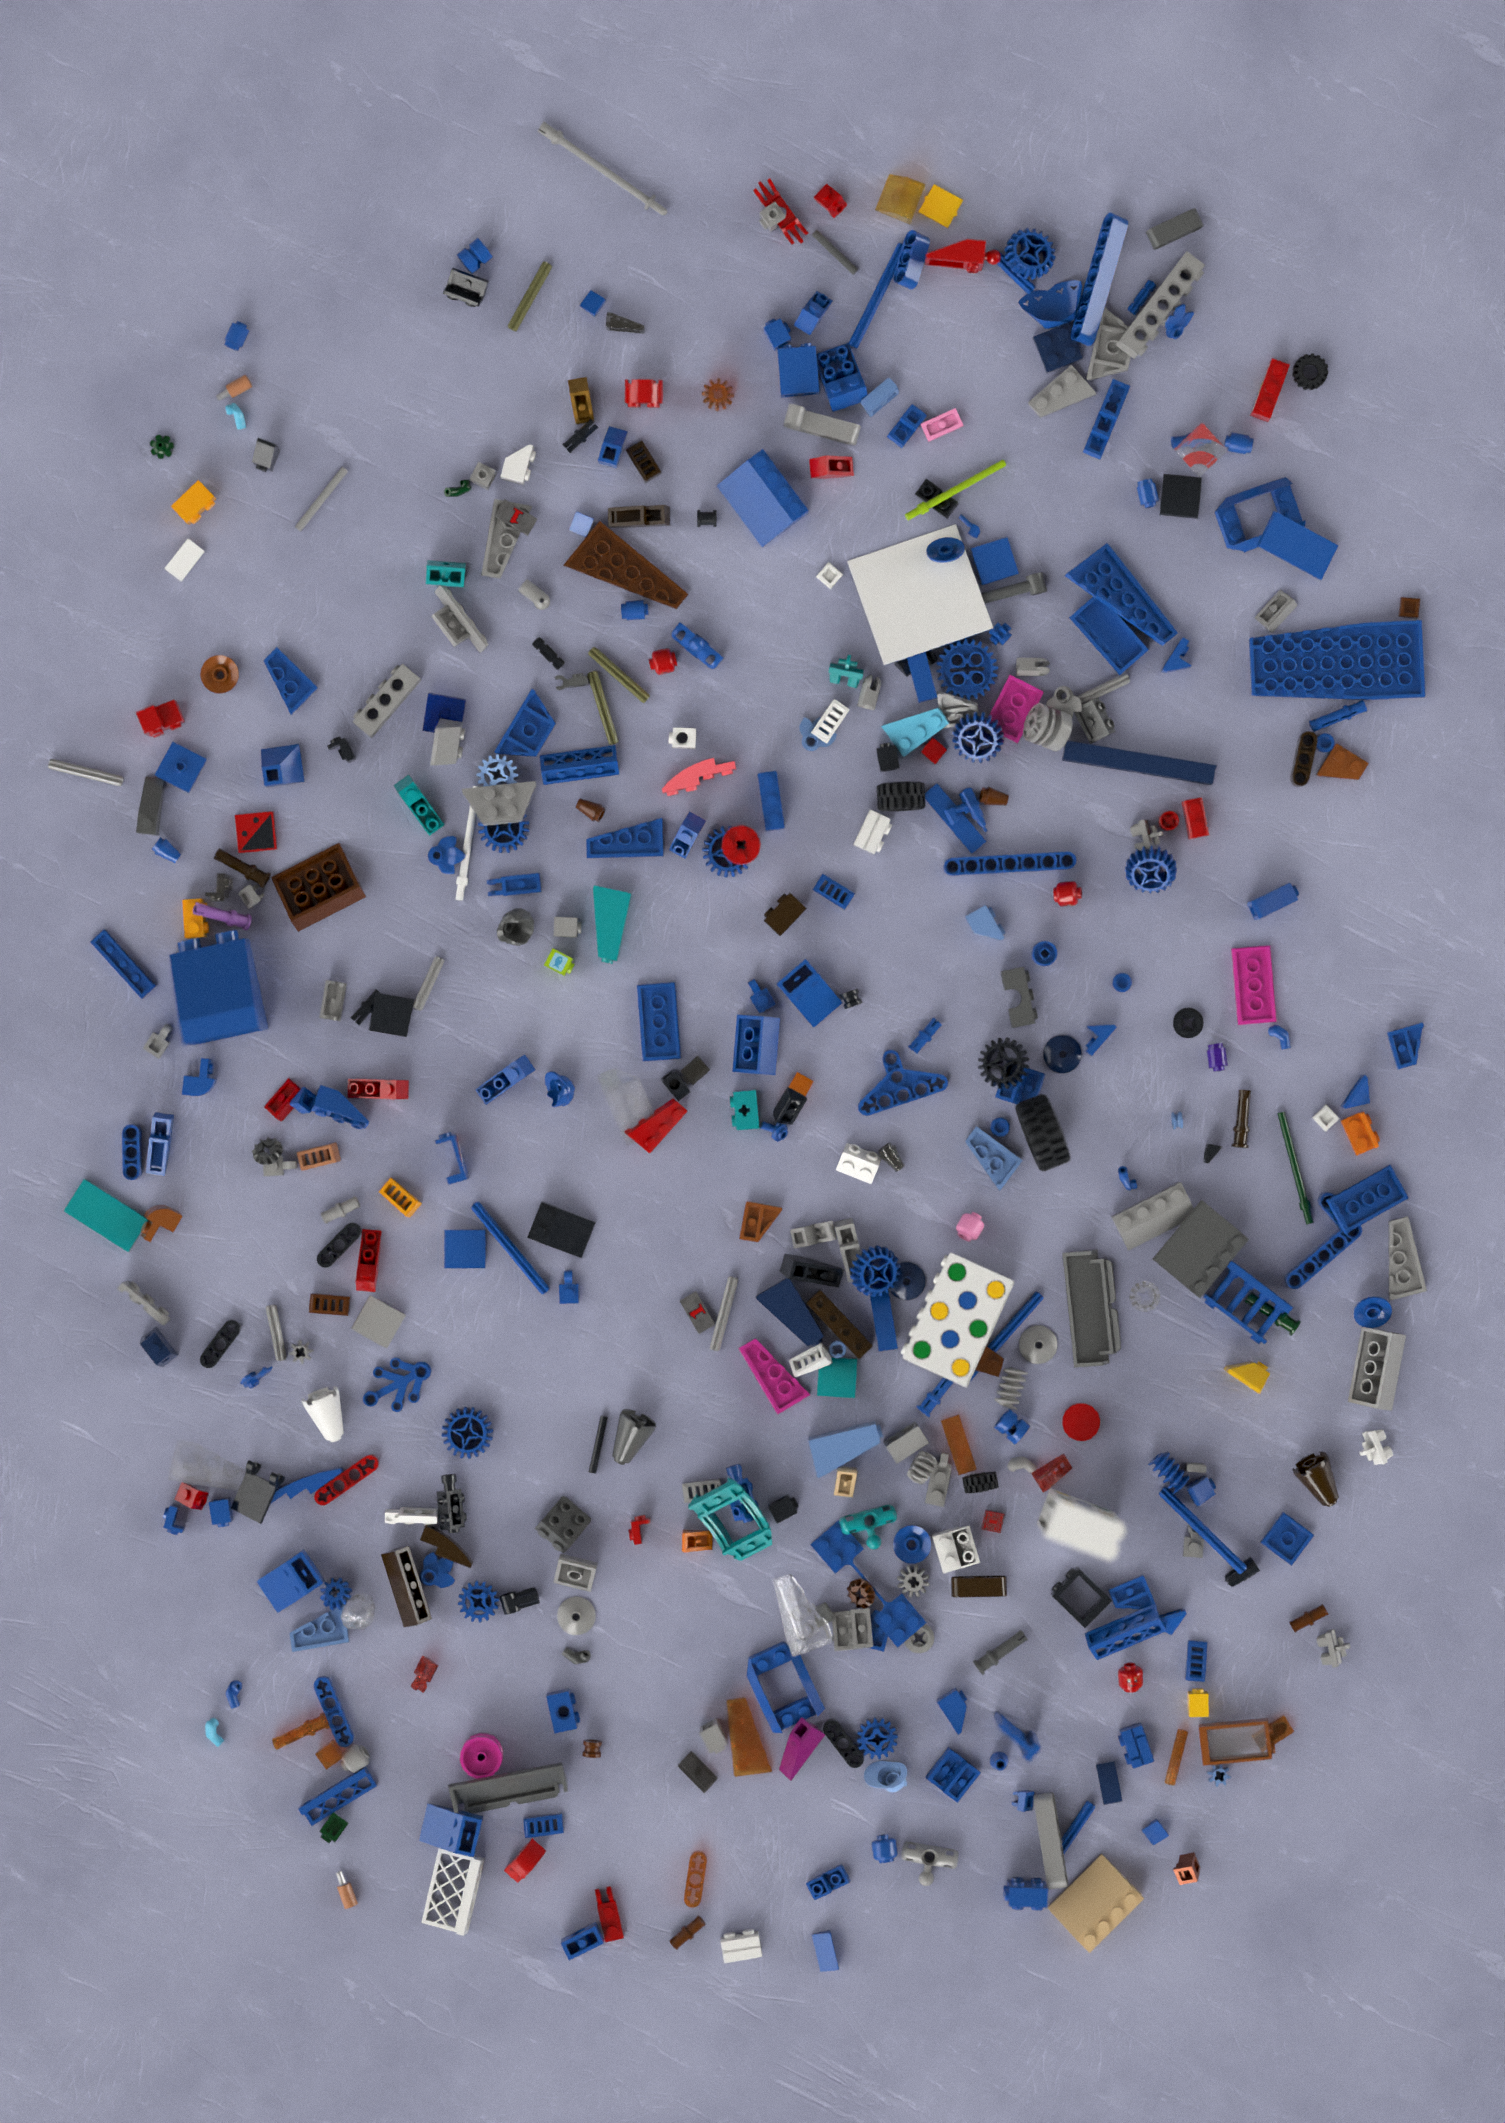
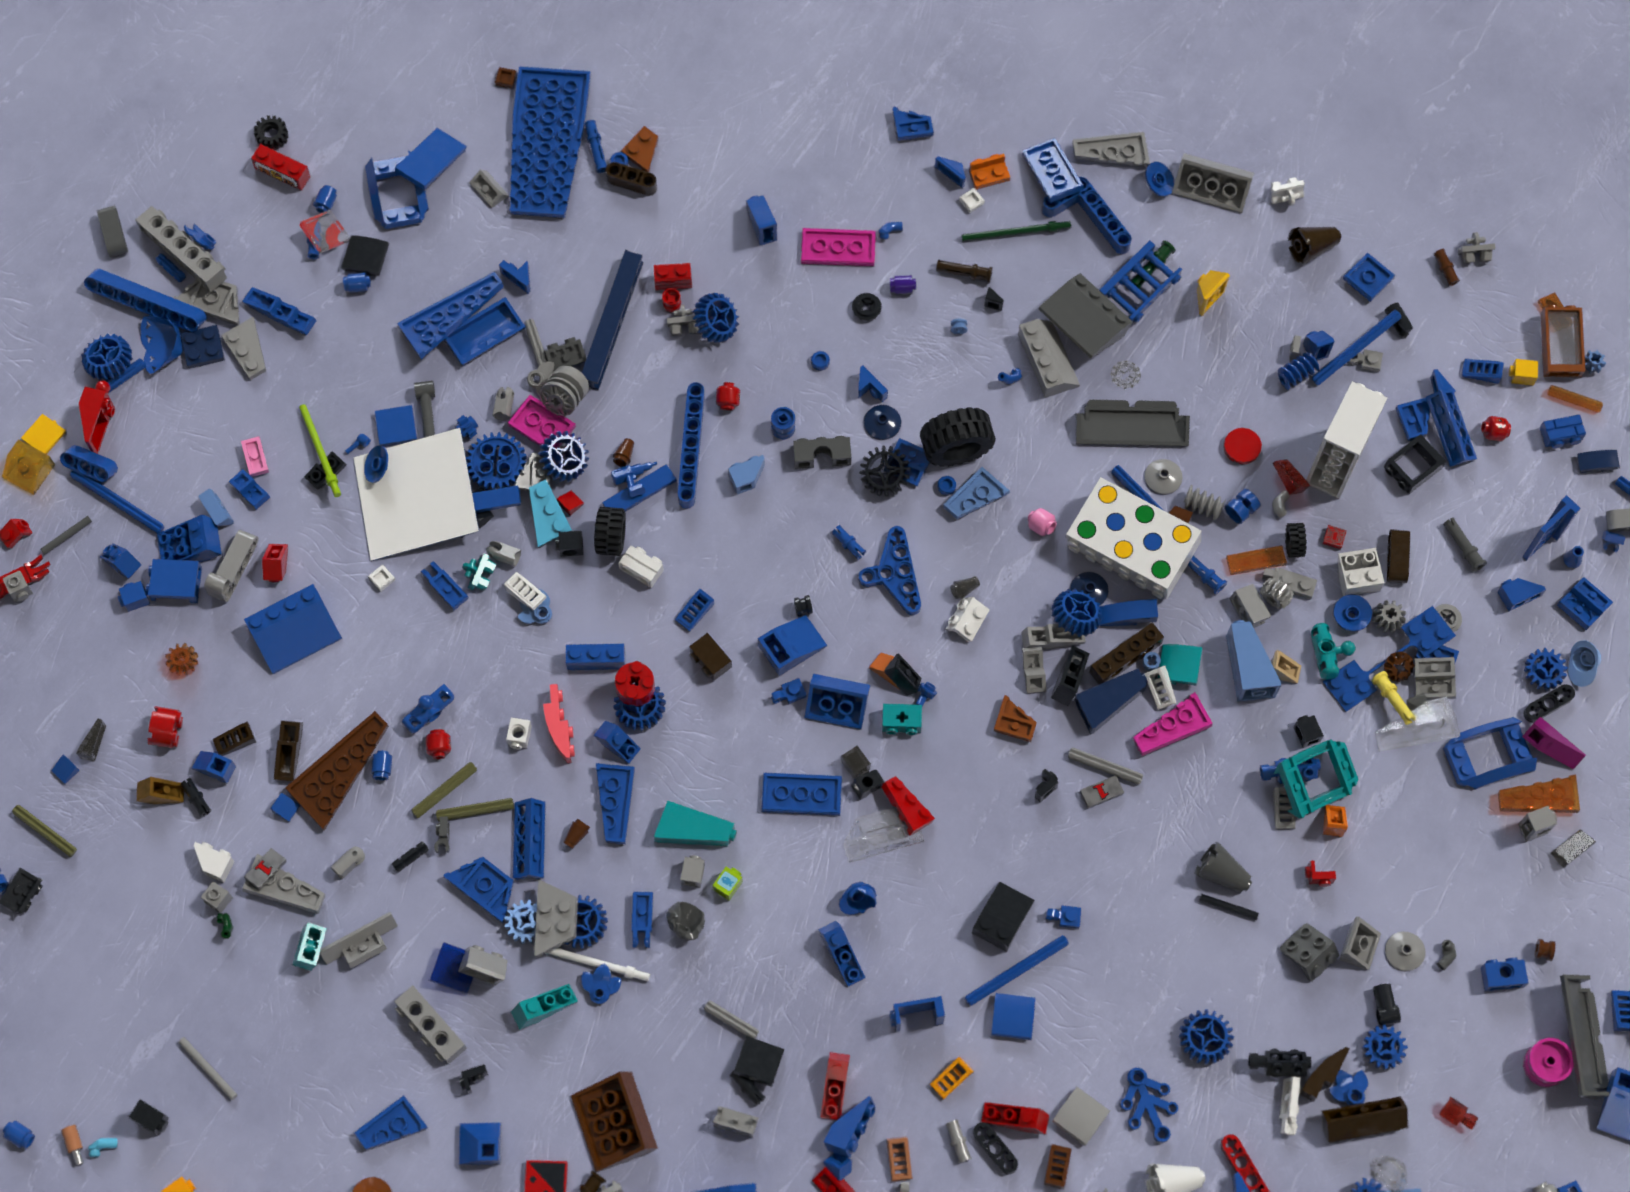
camera: 80 degrees left, 20 degrees down
black bush [697,510,717,527] -> none
none -> blue hinge [421,561,469,610]
none -> black bracket [1035,769,1059,803]
none -> light yellow pin [1372,671,1416,725]

